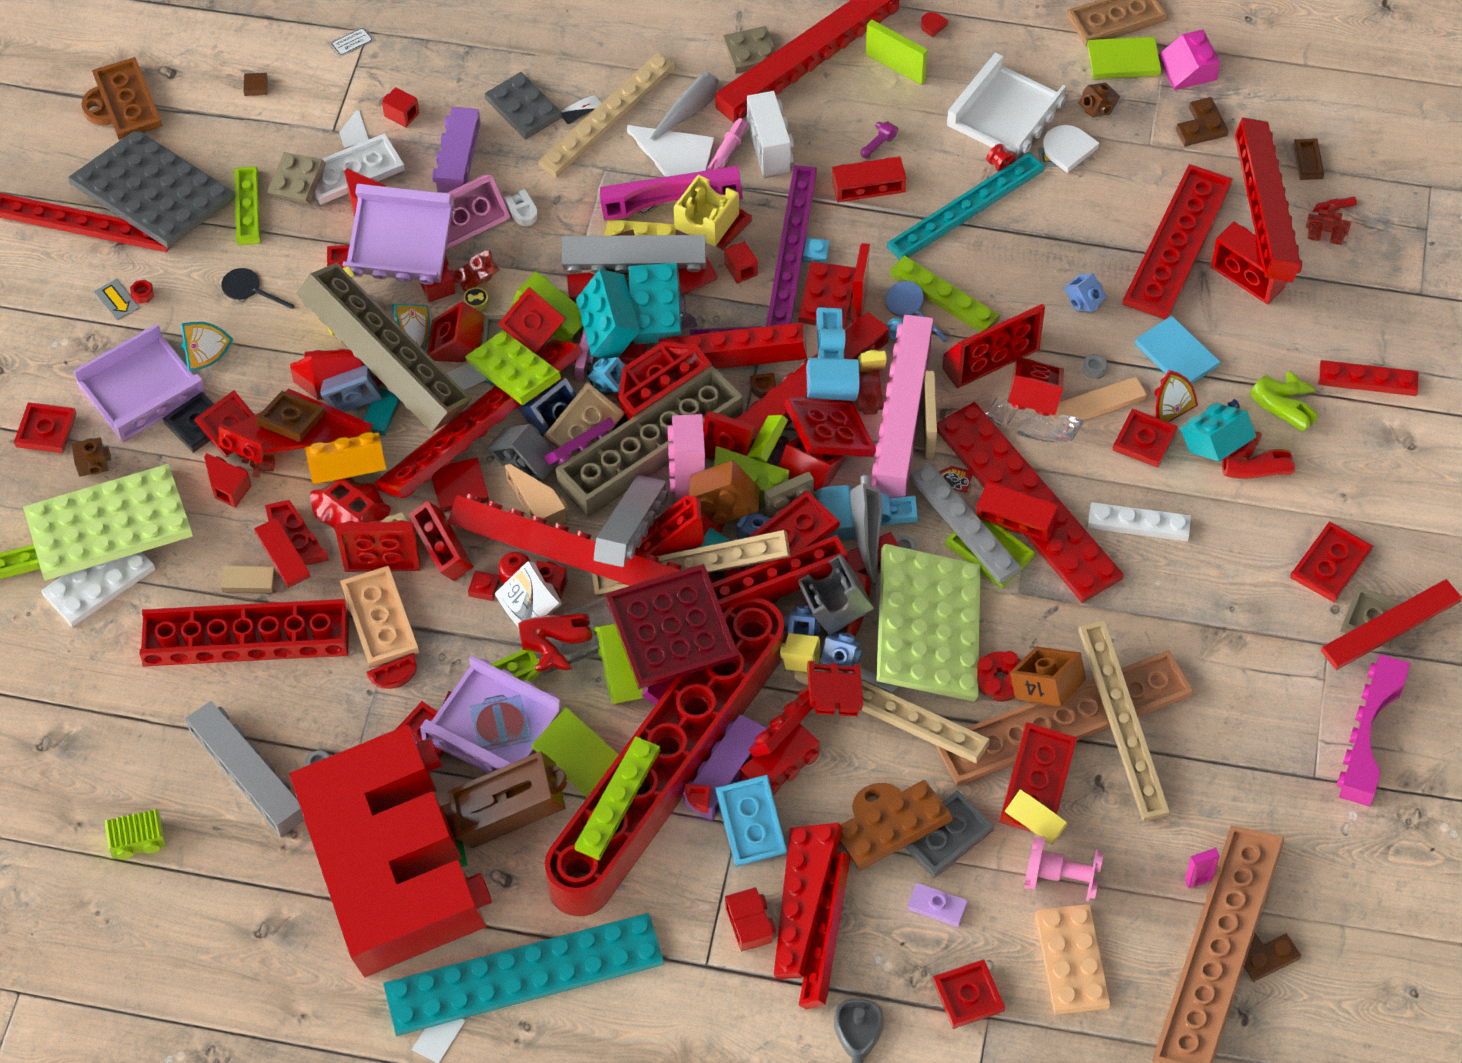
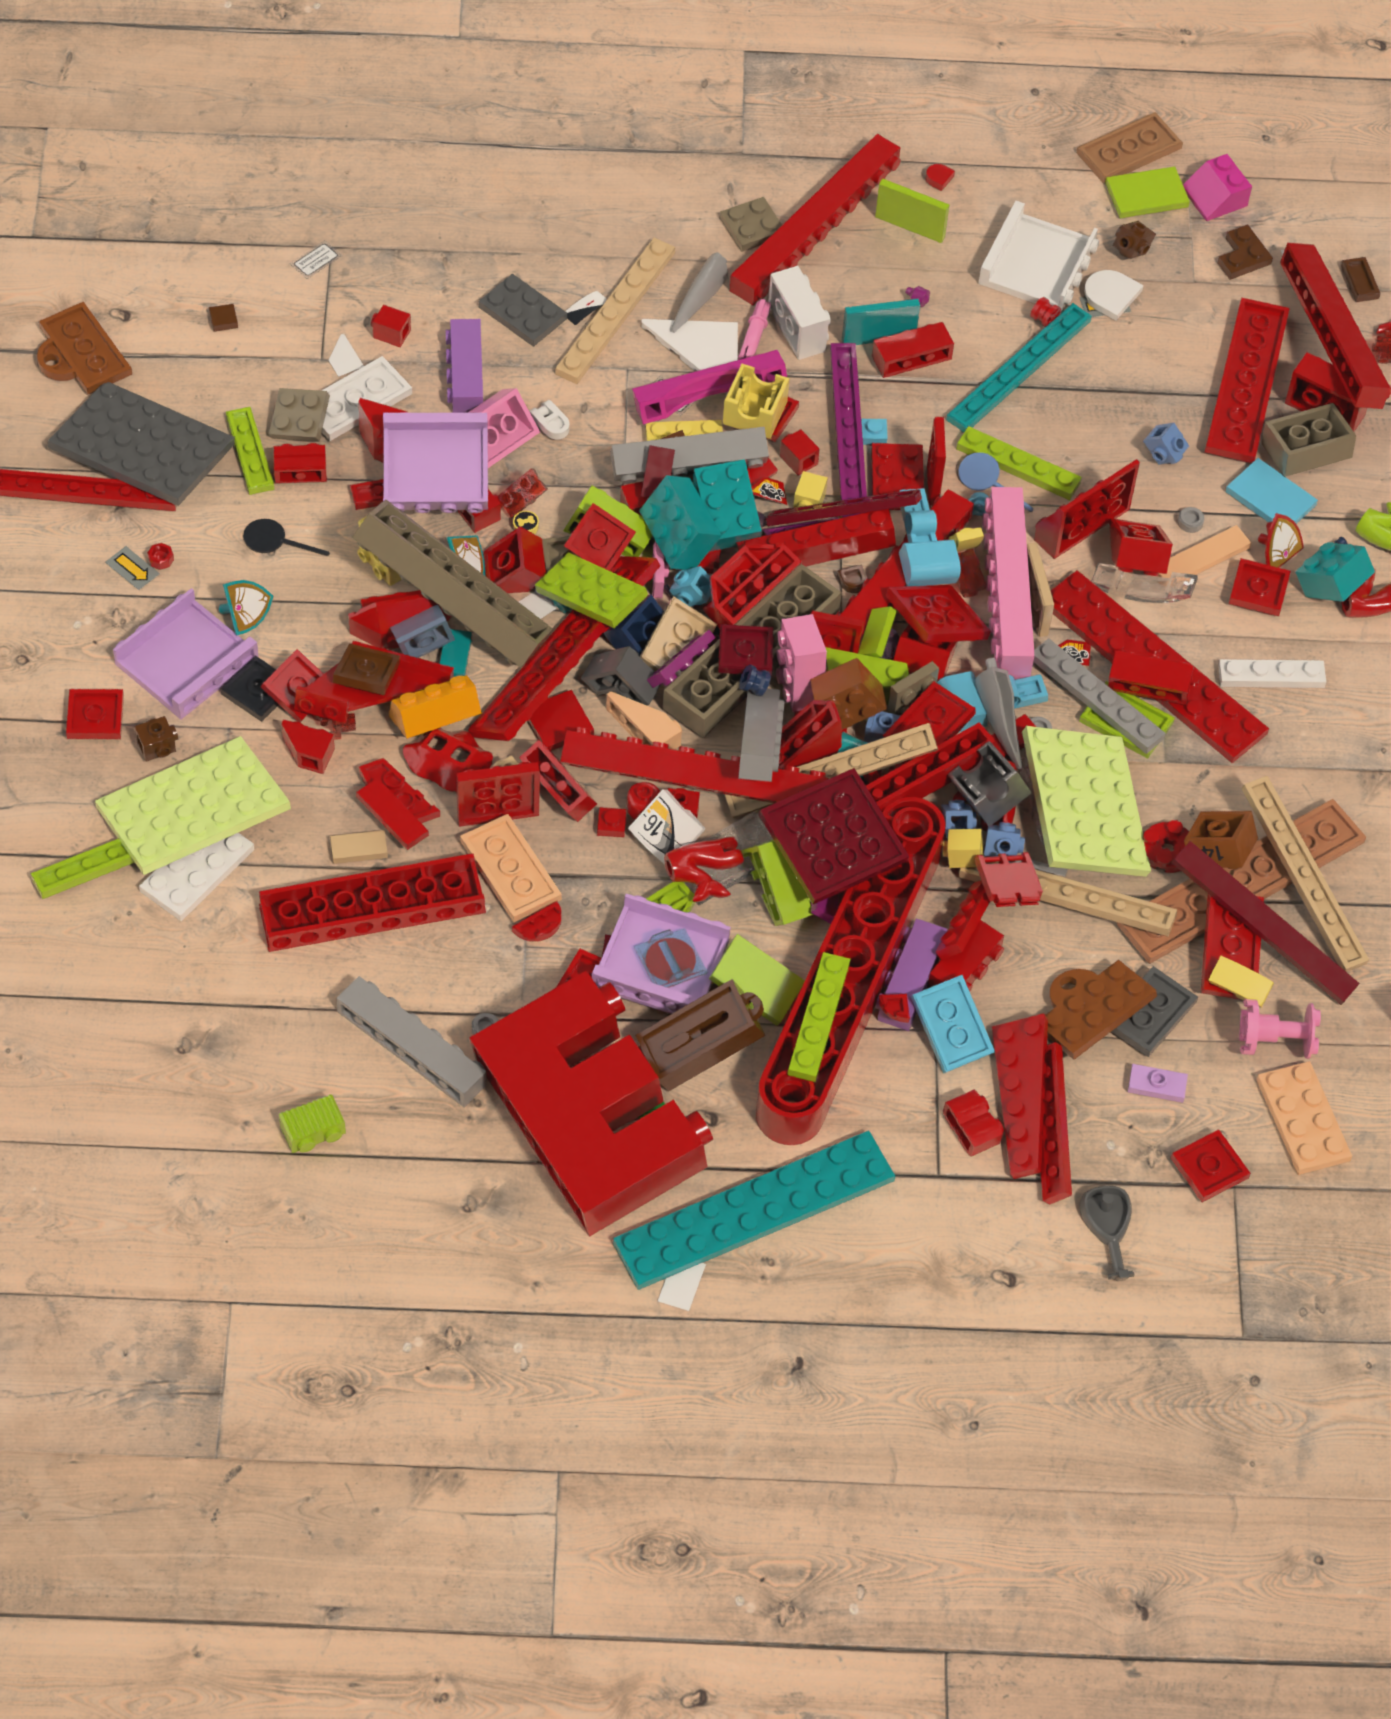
camera: 15 degrees left, 0 degrees up
none -> red brick [274,443,327,484]
none -> dark red tile [640,445,675,498]
none -> dark red tile [718,624,774,676]
none -> dark blue wheel [739,664,771,696]
none -> sticker [751,476,787,505]
none -> dark red tile [766,489,922,527]
none -> light yellow brick [793,471,828,507]
none -> teal tile [842,299,920,345]
none -> dark red tile [1171,841,1360,1005]
none -> dark tan brick [1262,403,1356,477]

